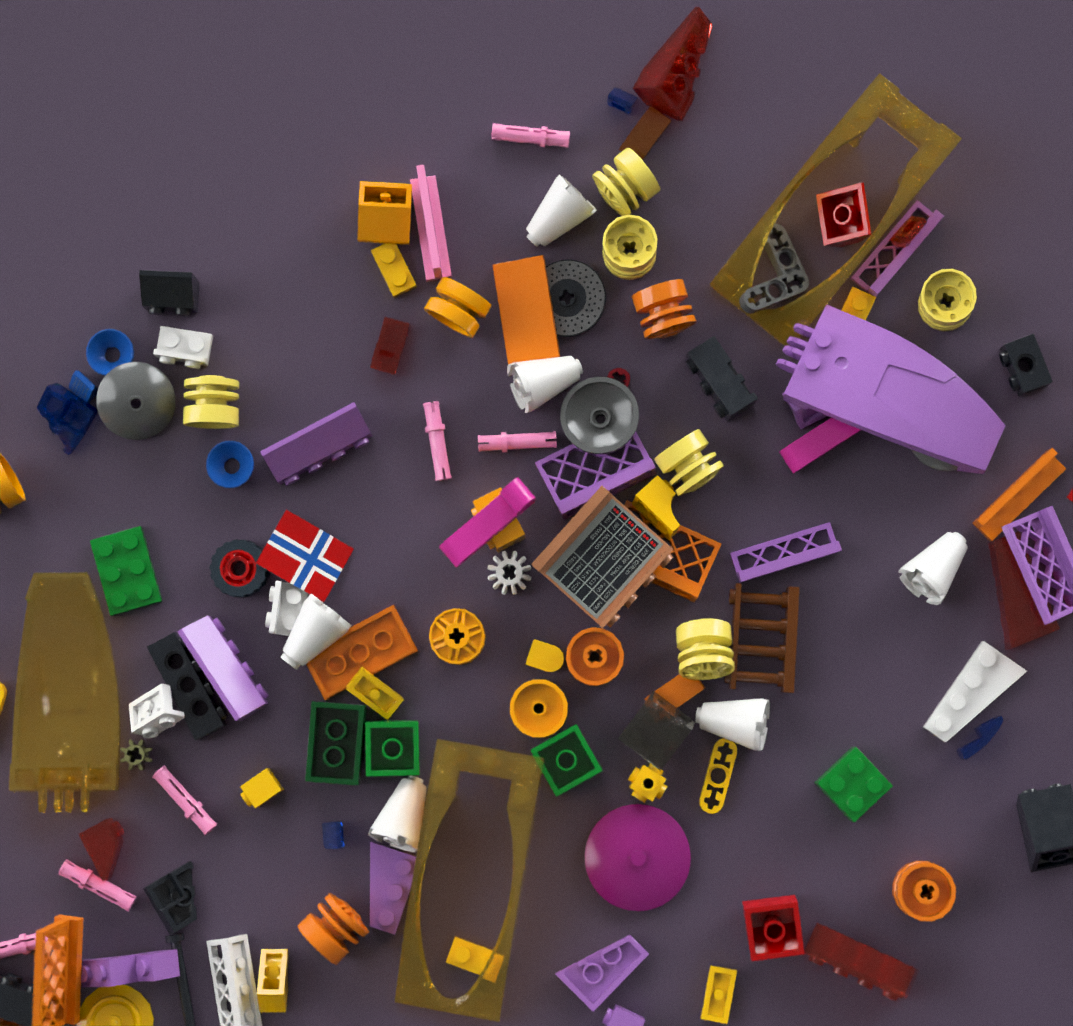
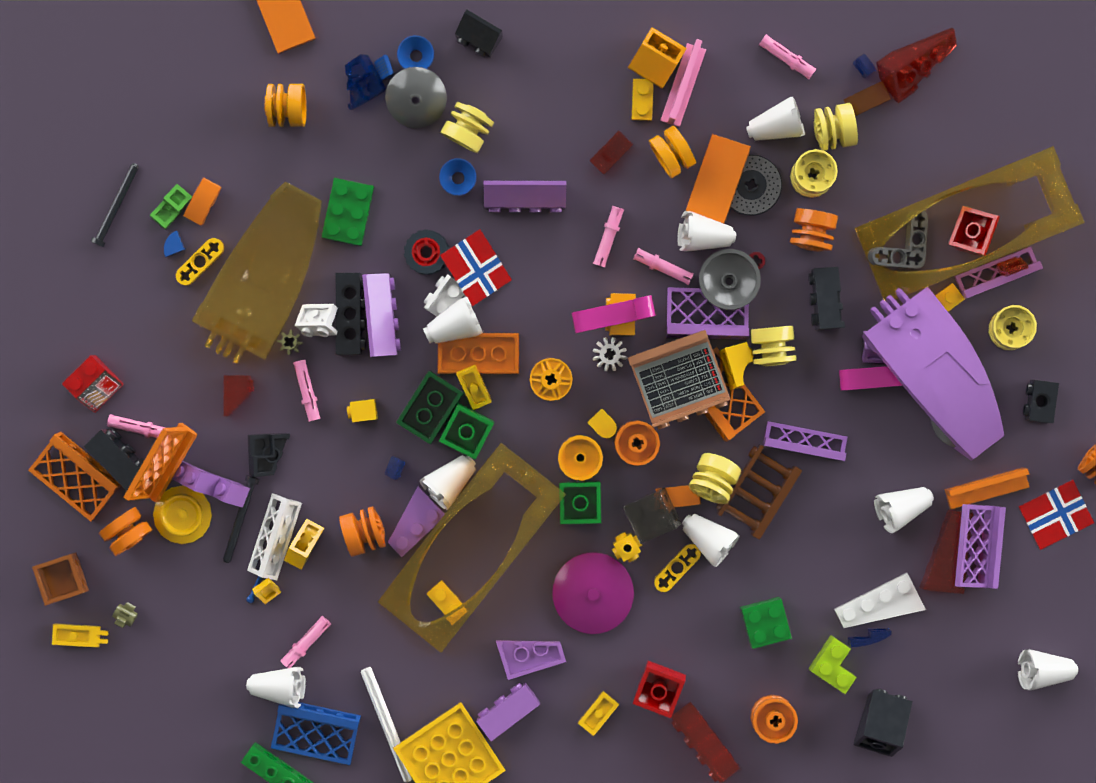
camera: 25 degrees right, 5 degrees up
bright pink pin [58,859,137,912] -> none
white bracket [153,326,213,369] -> none
none -> lime brick [808,635,857,694]

